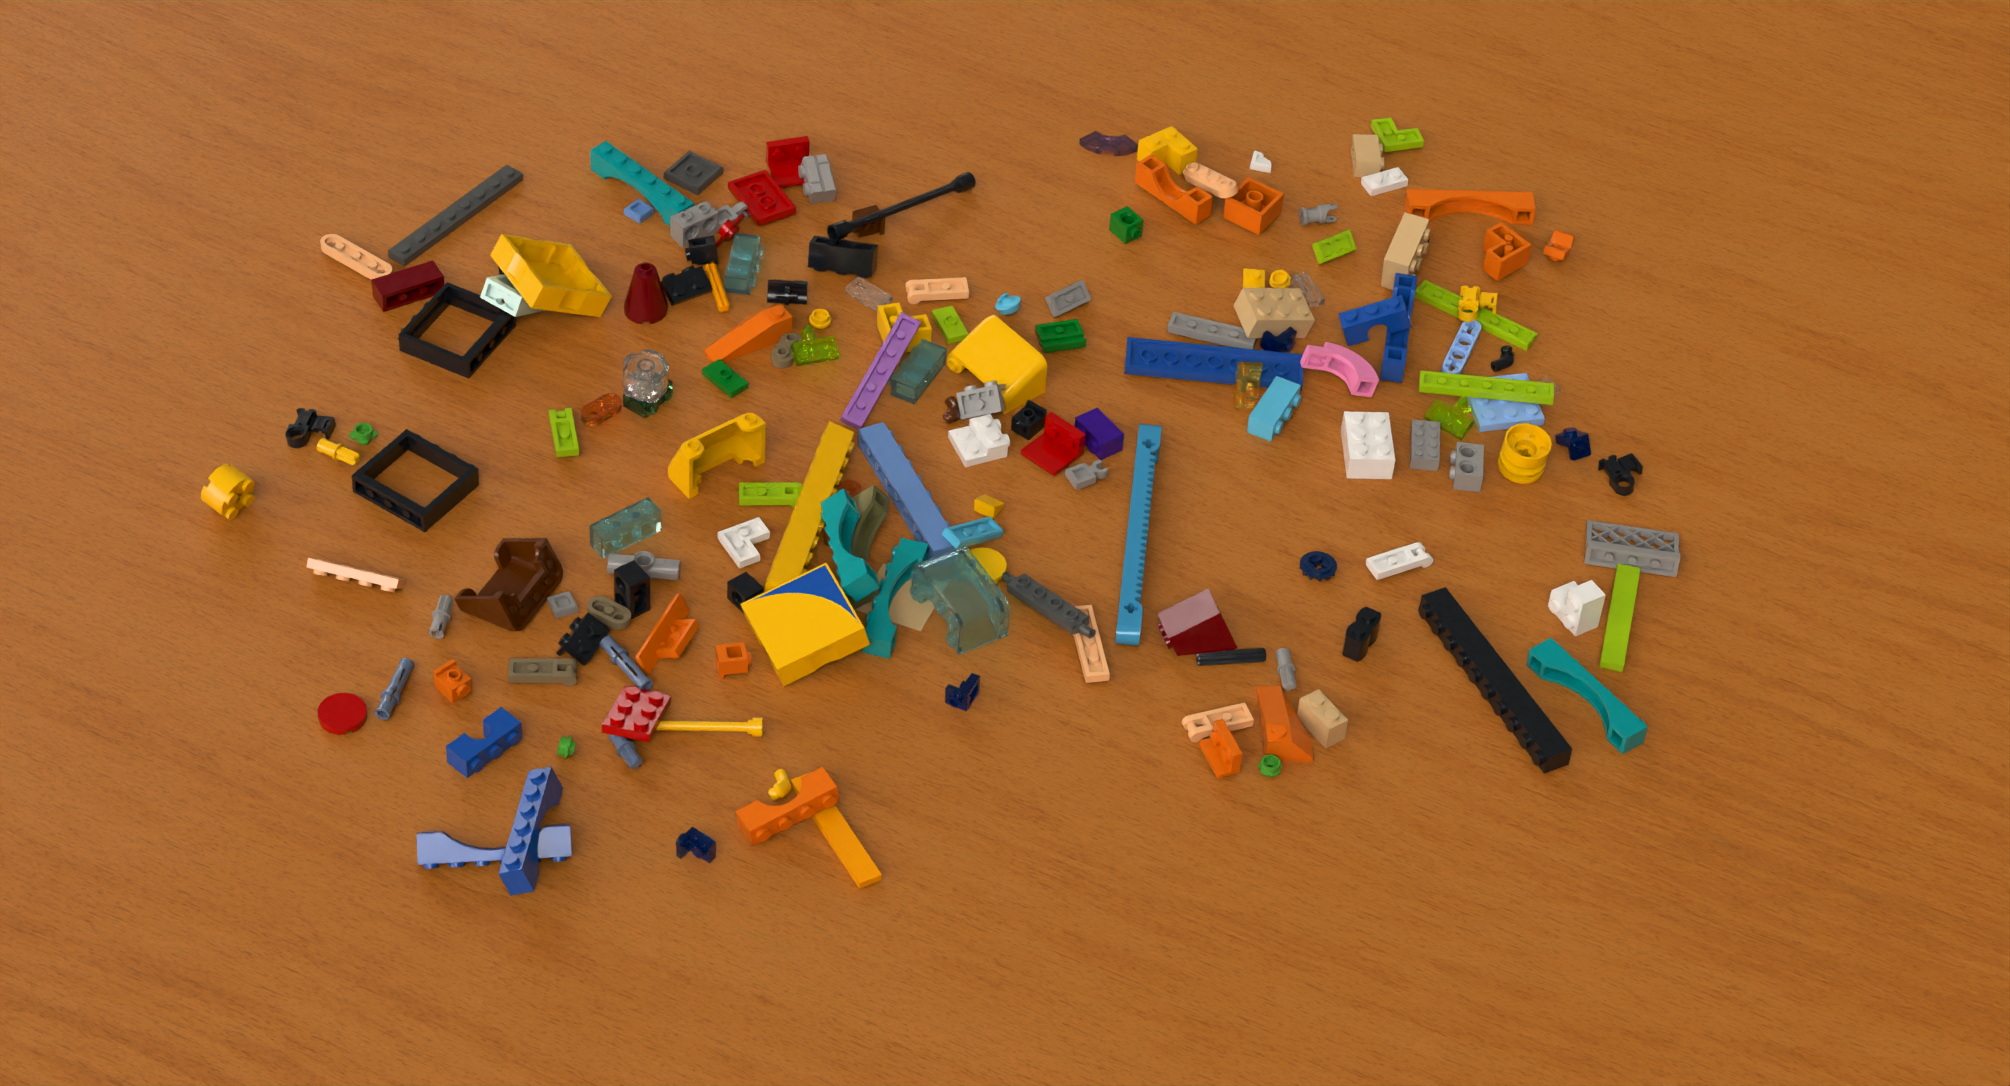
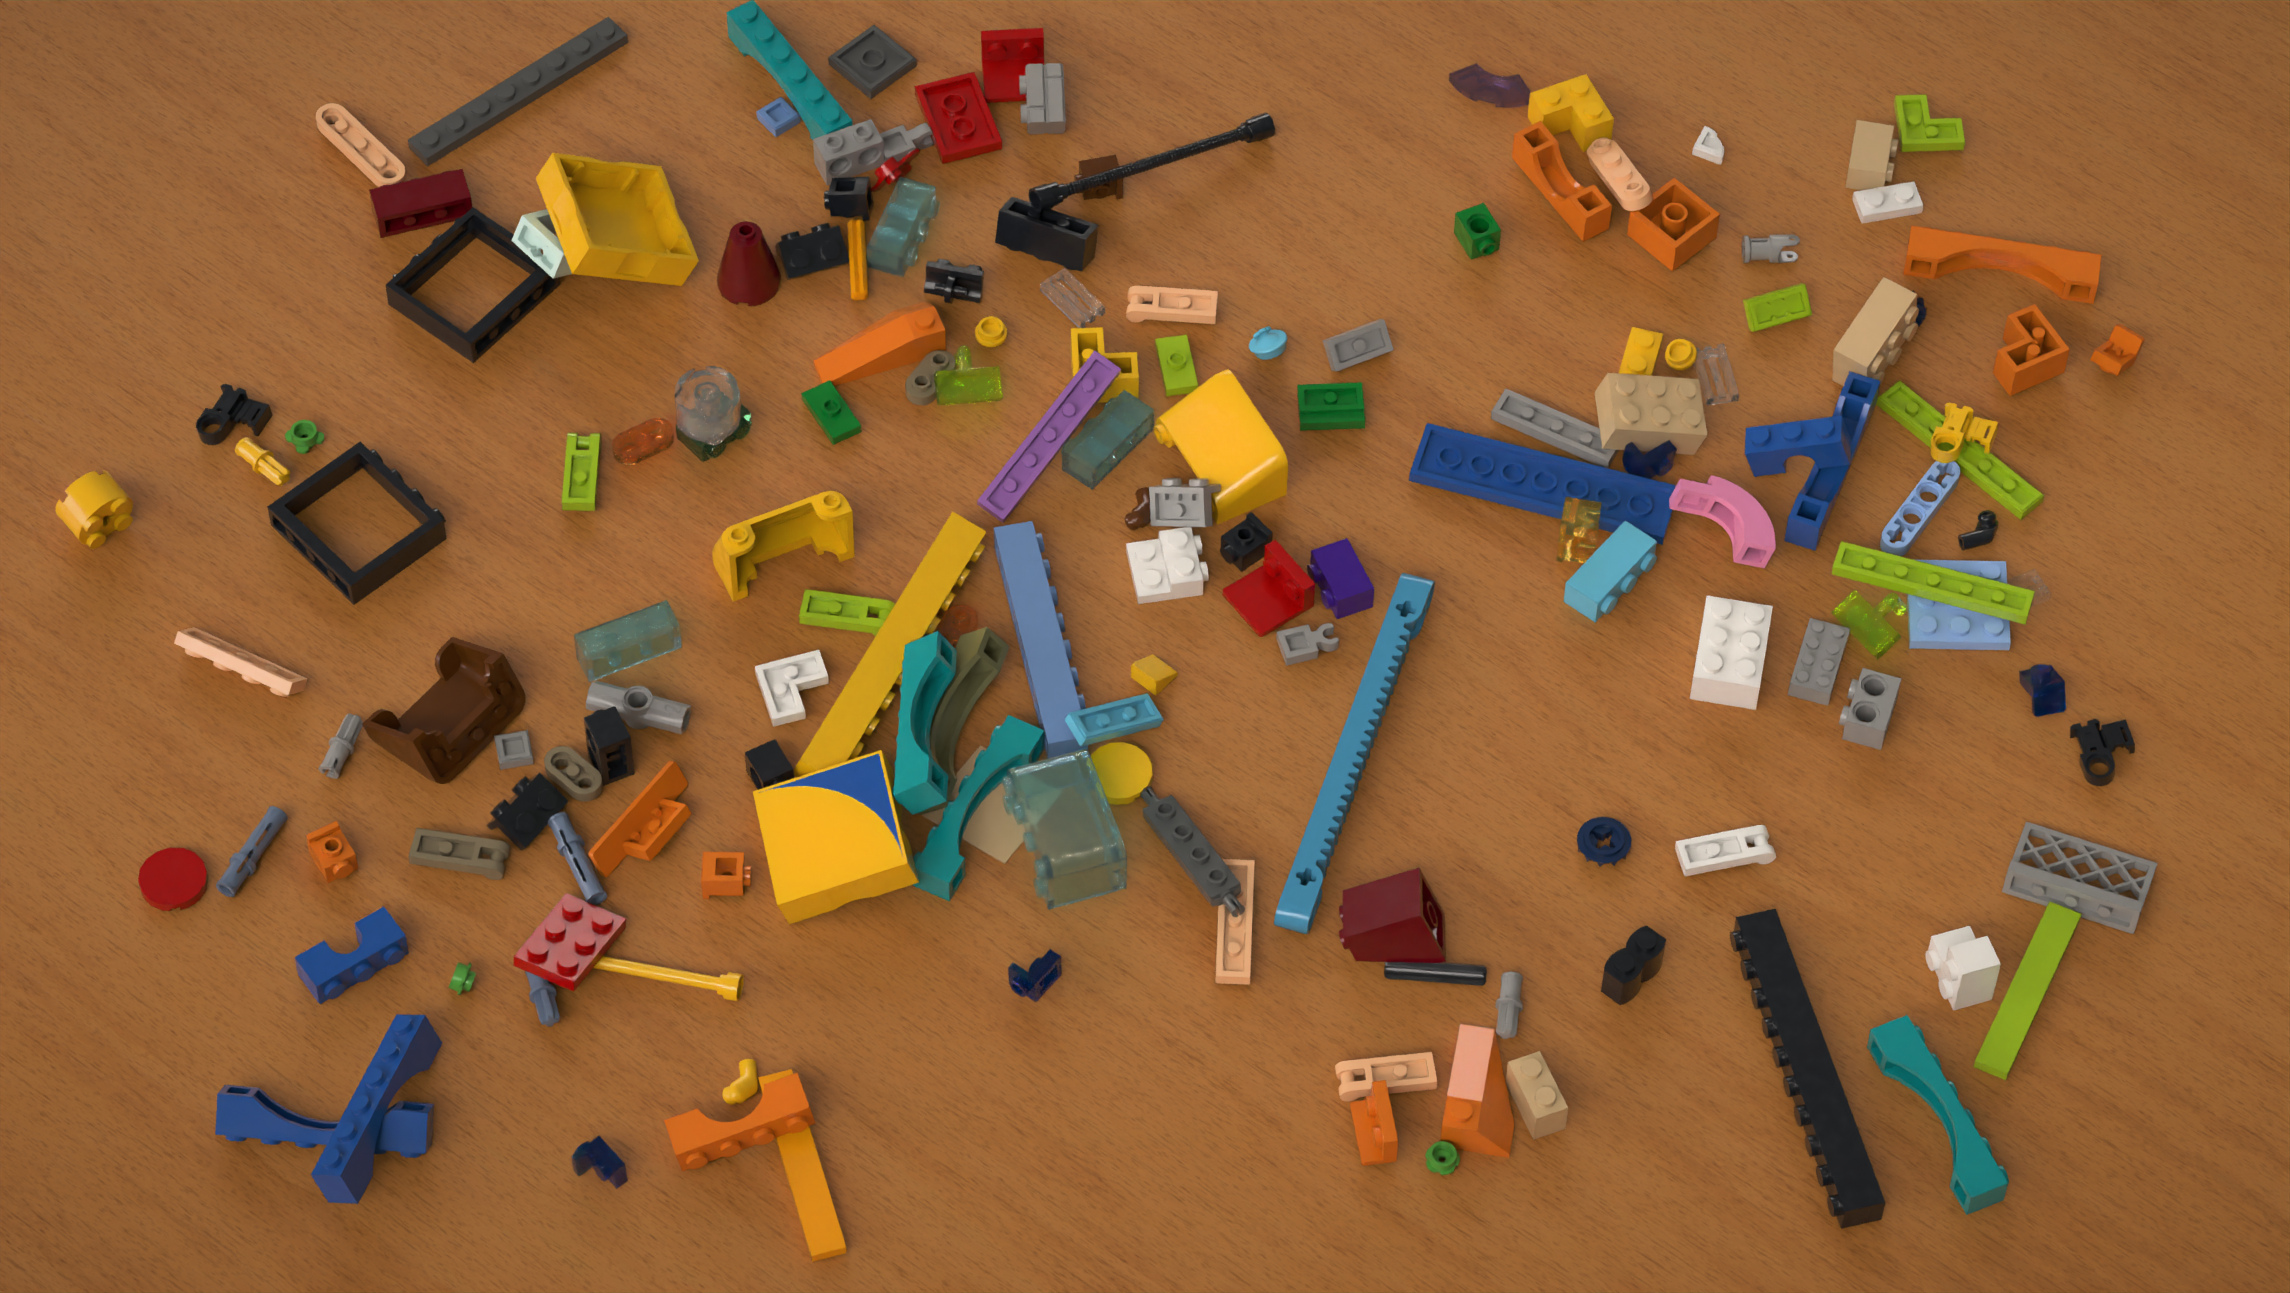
camera: 15 degrees right, 10 degrees up
yellow wheel [1497,423,1552,484] -> none

